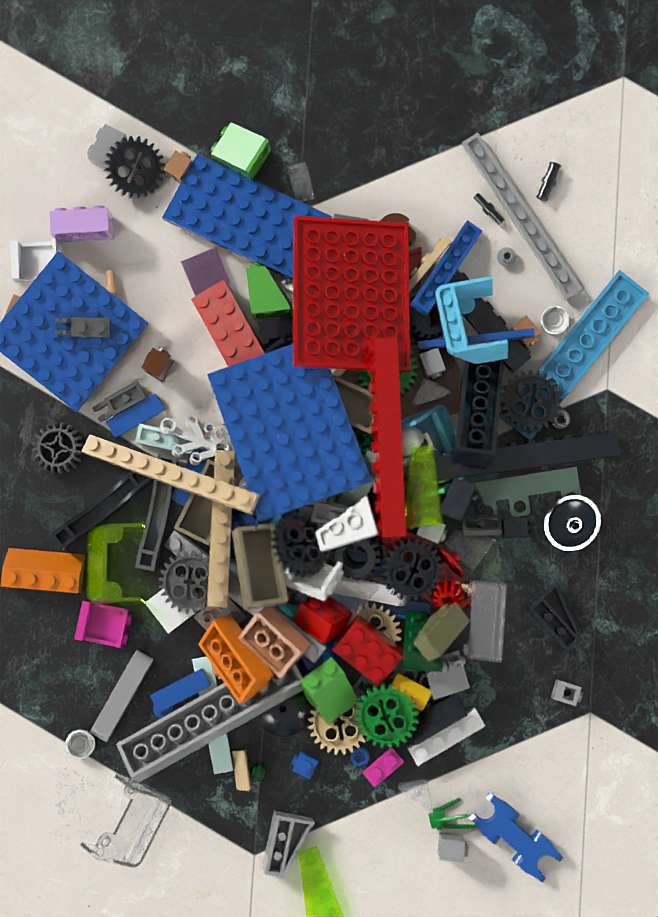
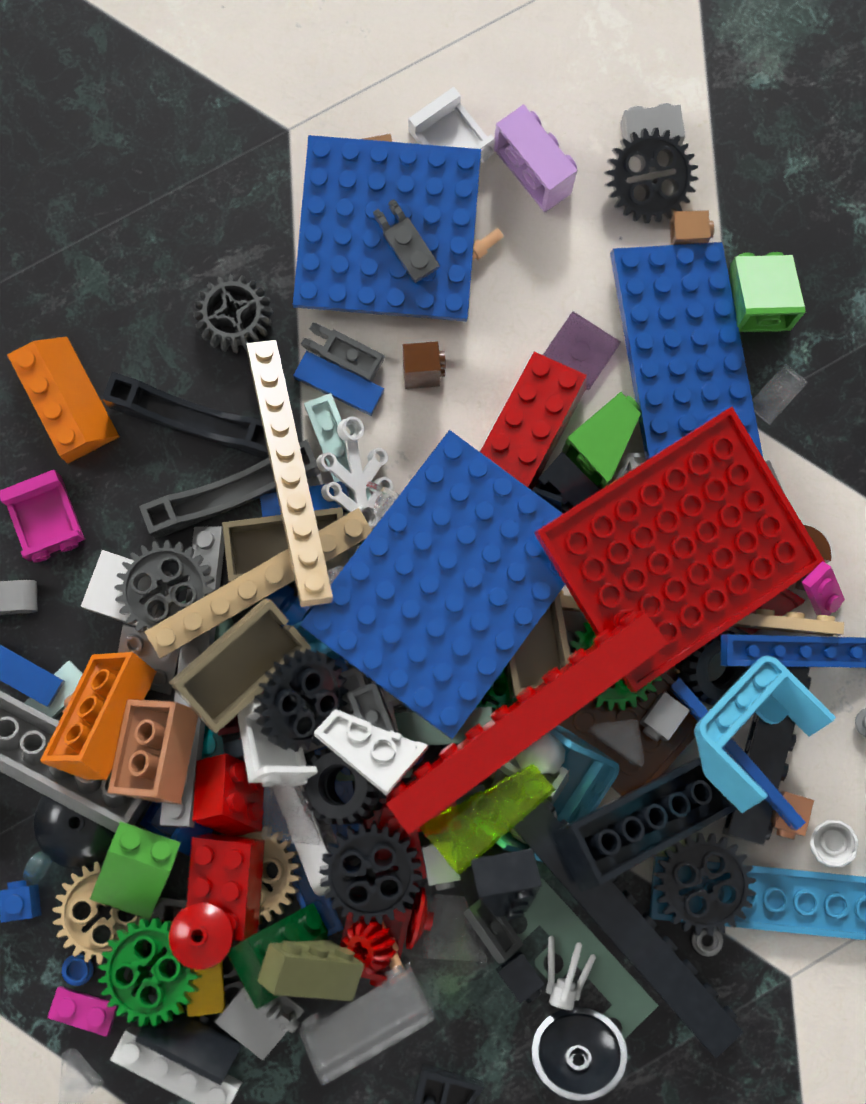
camera: 45 degrees right, 5 degrees down
clear neon green windscreen [86,523,145,604] -> none
none -> clear light blue tile [23,851,52,884]
none -> red dish [169,903,233,970]
none -> white plant [545,936,596,1010]
none -> dark pink plate [802,561,845,616]

